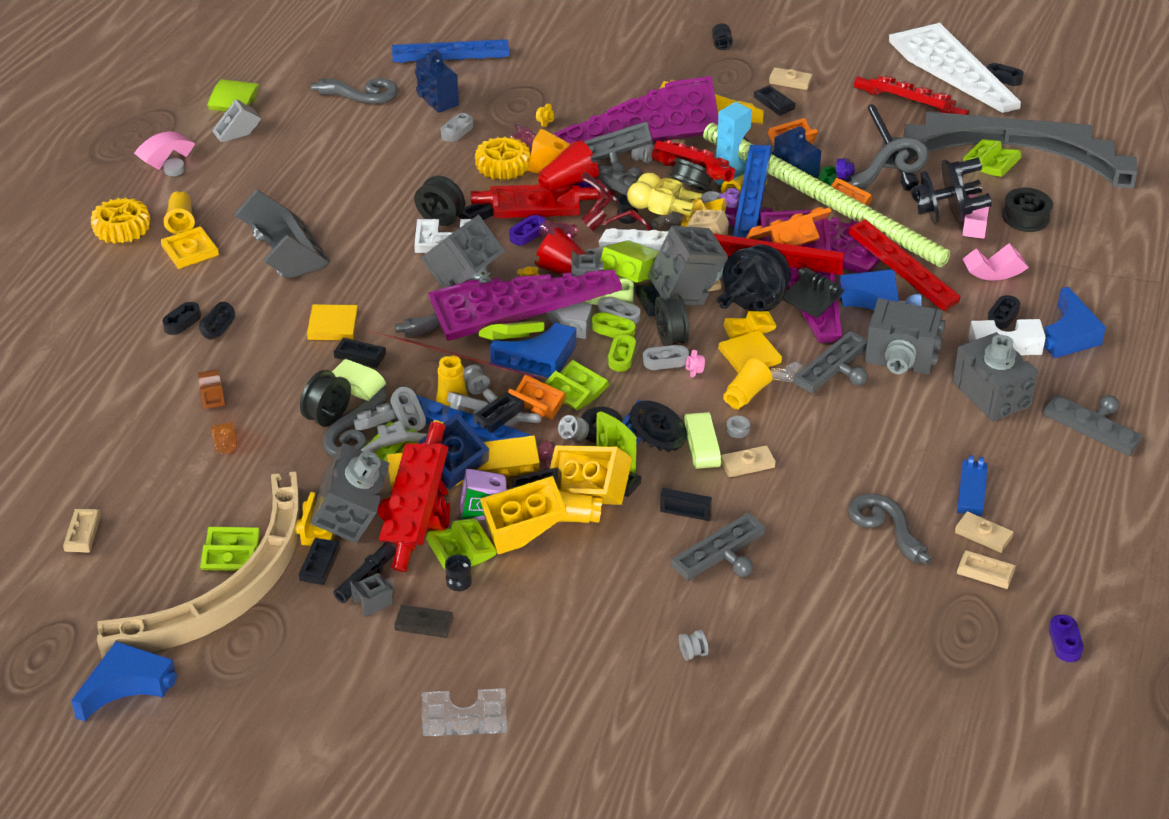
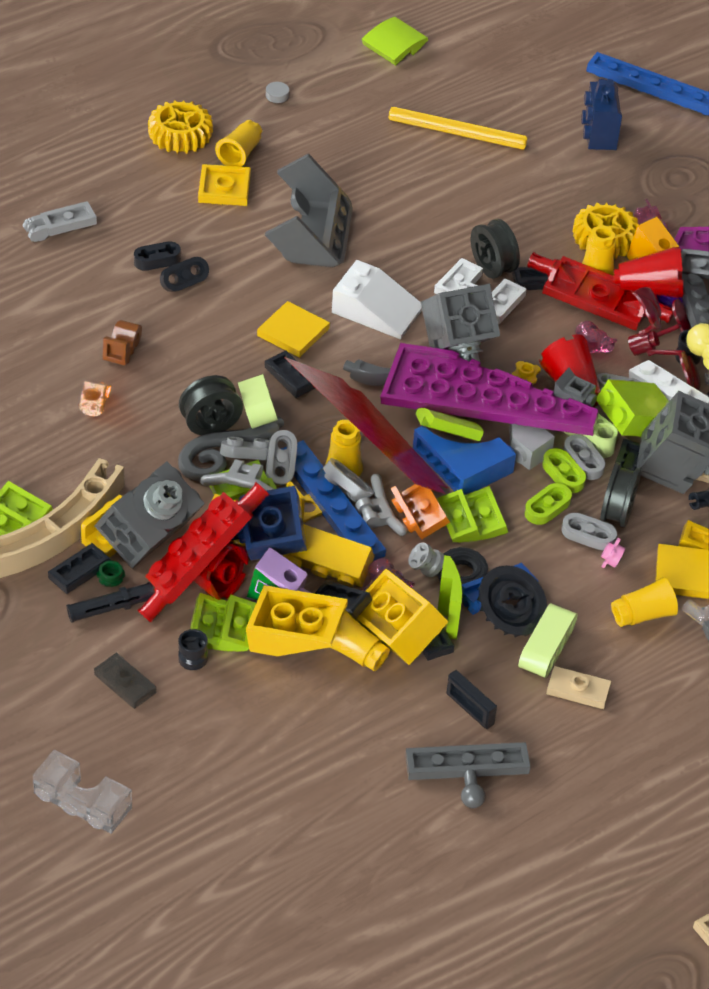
camera: 30 degrees right, 5 degrees up
bright pink brick [135,131,195,170] -> none
light grey slope [212,99,261,142] -> none
dark grey plant [311,78,398,104] -> none
dark grey window [350,573,394,617] -> none
light grey plate [441,113,473,142] -> none
light grey wheel [464,365,490,394] -> none
black tile [473,392,524,433] -> none
dark purple plate [509,215,546,246] -> none
yellow plate [536,103,554,127] -> none
light grey wheel [678,629,709,661] -> none
light grey tile [726,416,751,438] -> none
dark grey plant [848,494,932,565] -> none
none -> light grey hinge [22,201,97,242]
none -> dark green plate [97,561,125,587]
none -> white slope [332,260,422,339]
none -> yellow axle [389,107,527,150]
none -> yellow plant [582,225,616,276]

